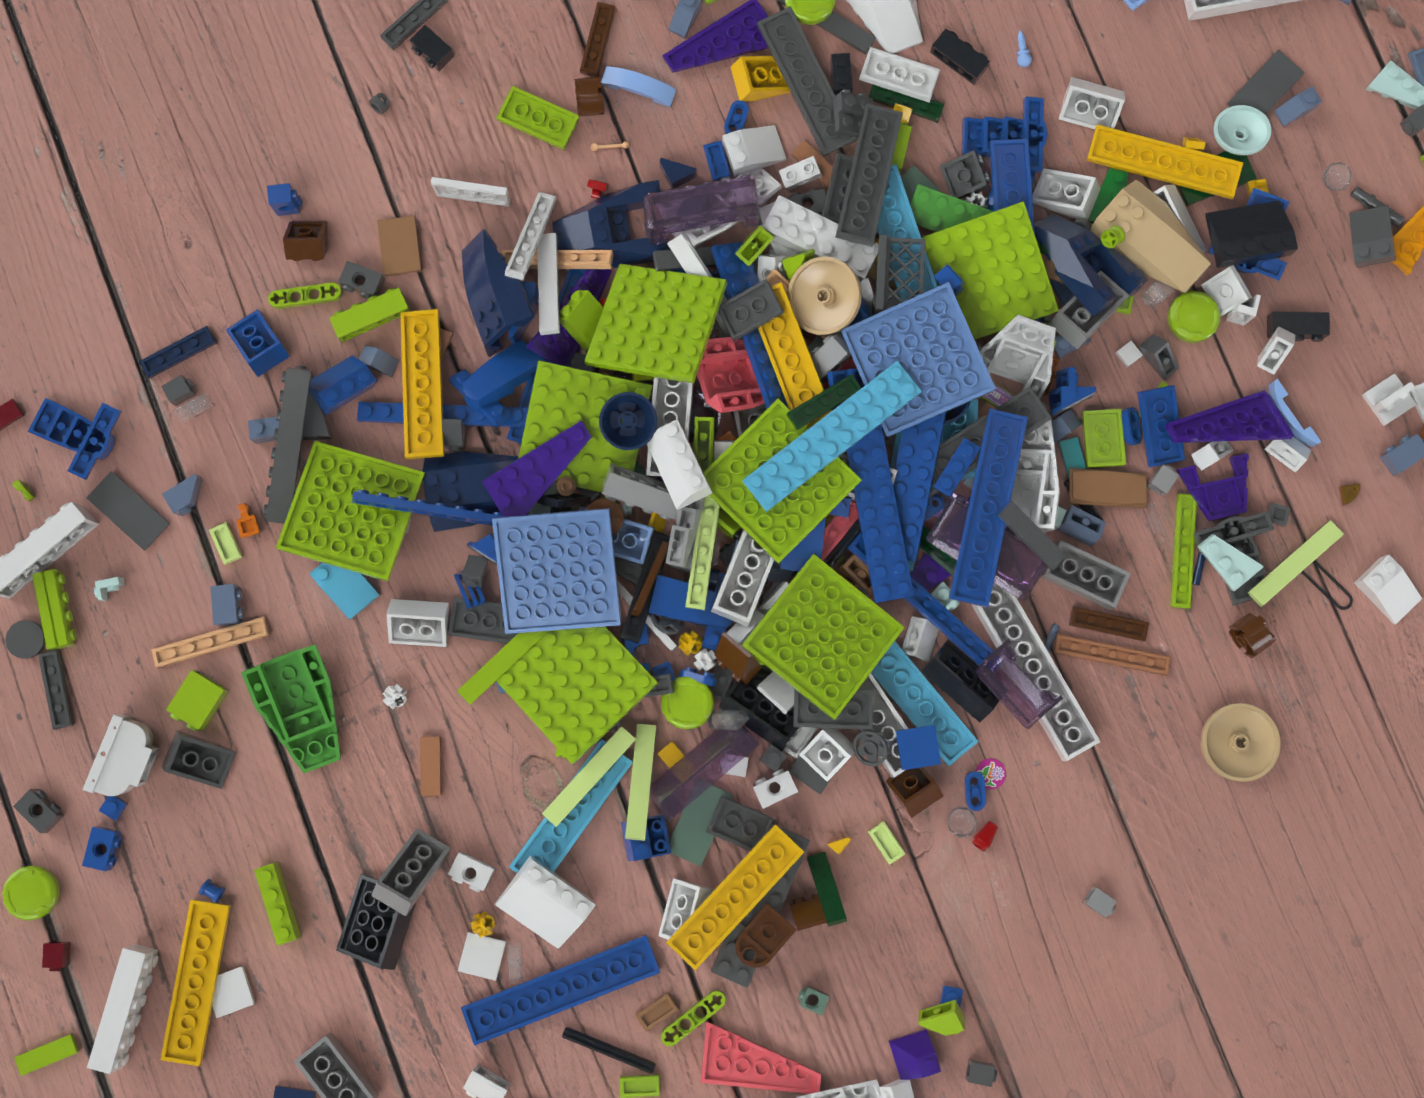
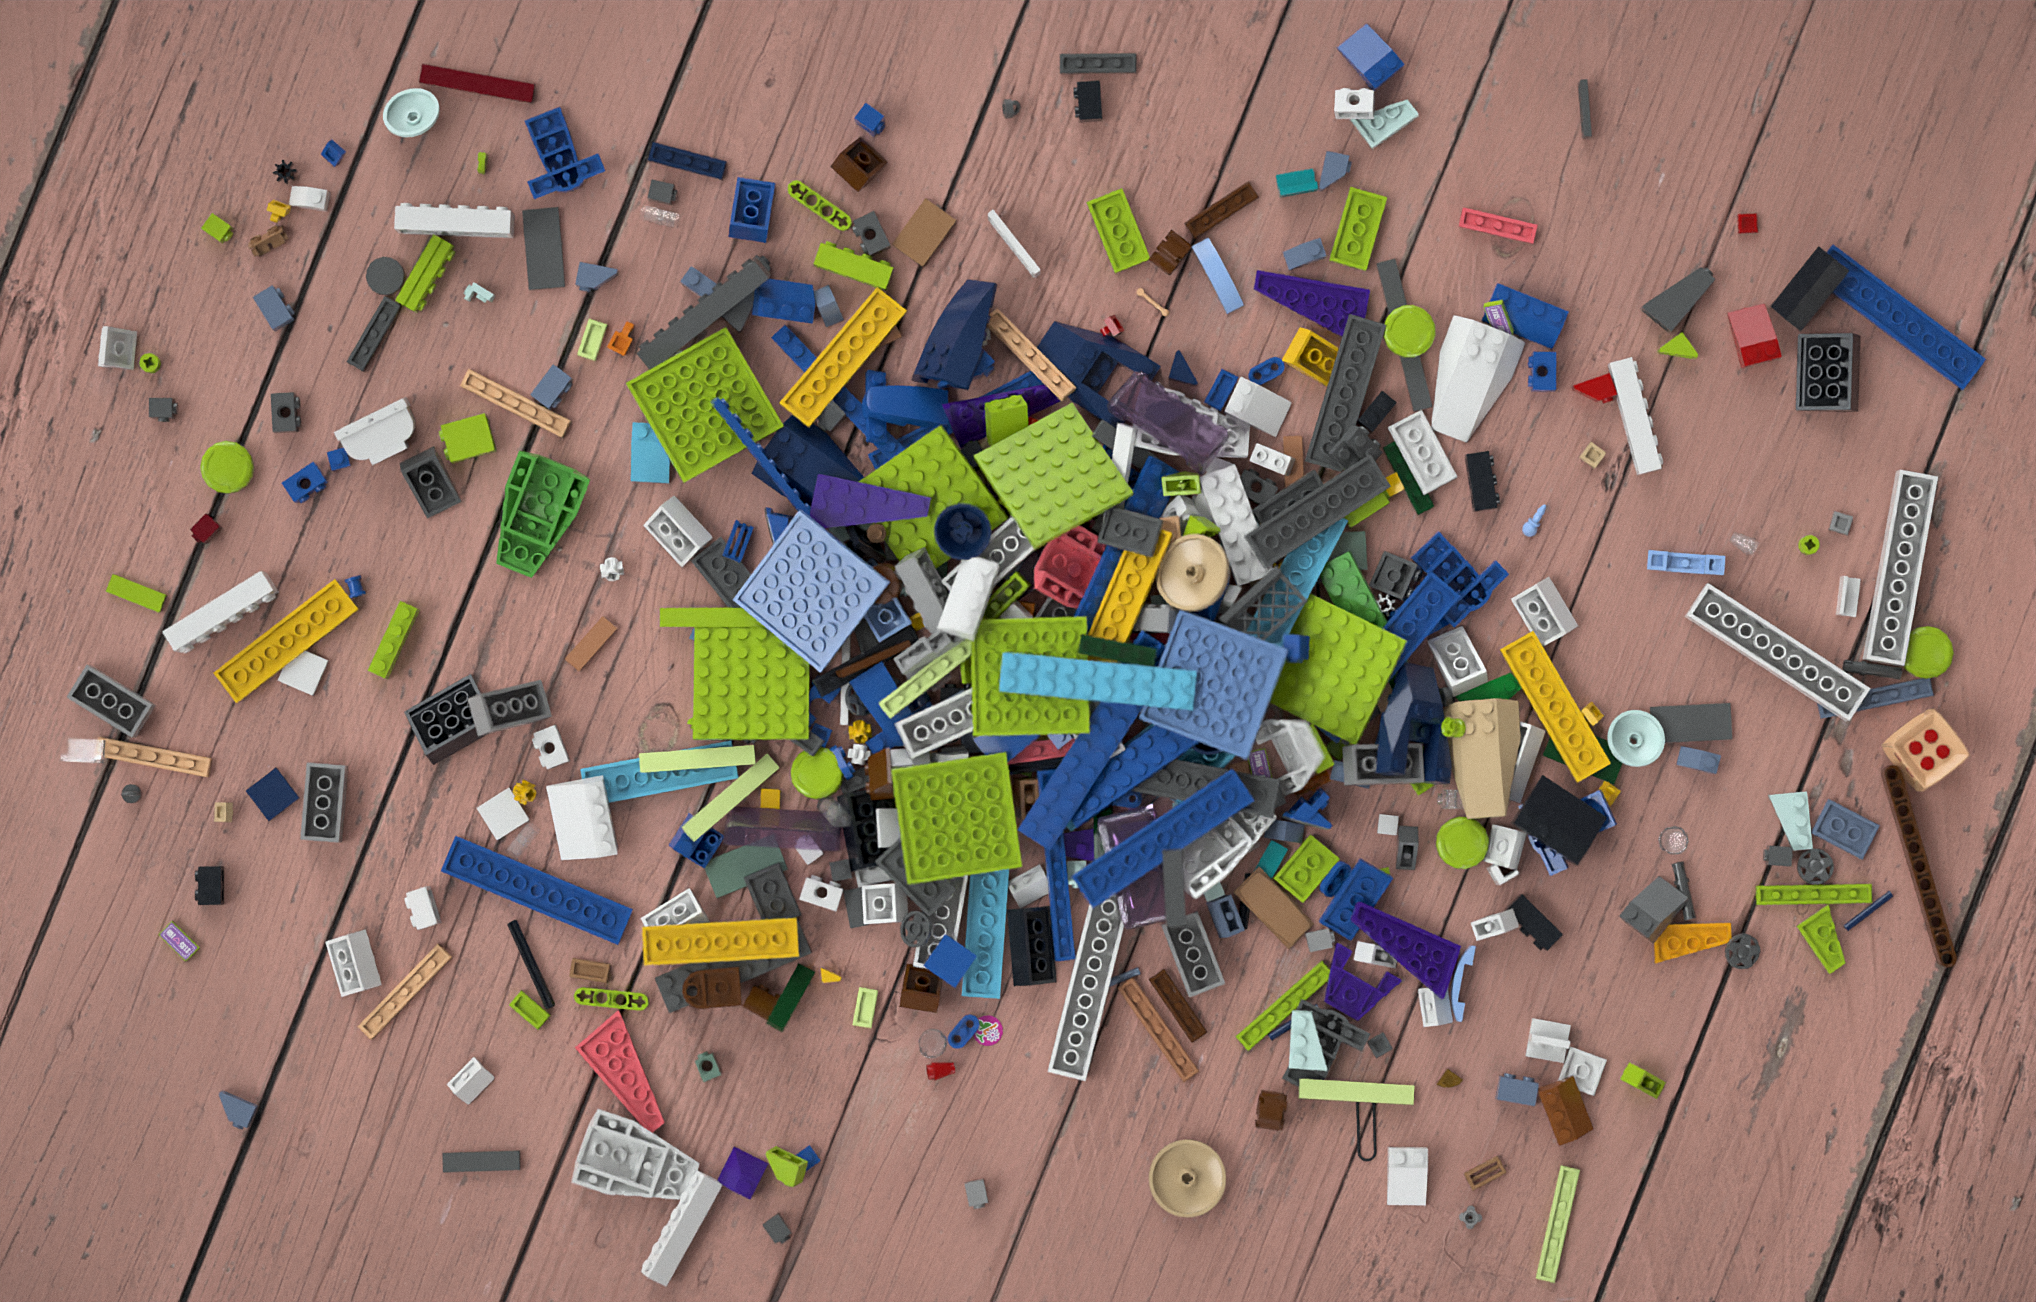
camera: 45 degrees right, 5 degrees up
dark grey brick [462,554,489,588] -> none
white tile [505,192,557,280] -> none
white tile [537,233,560,335] -> none
blue plate [933,438,981,498] -> none
clear purple windscreen [976,639,1063,729] -> none

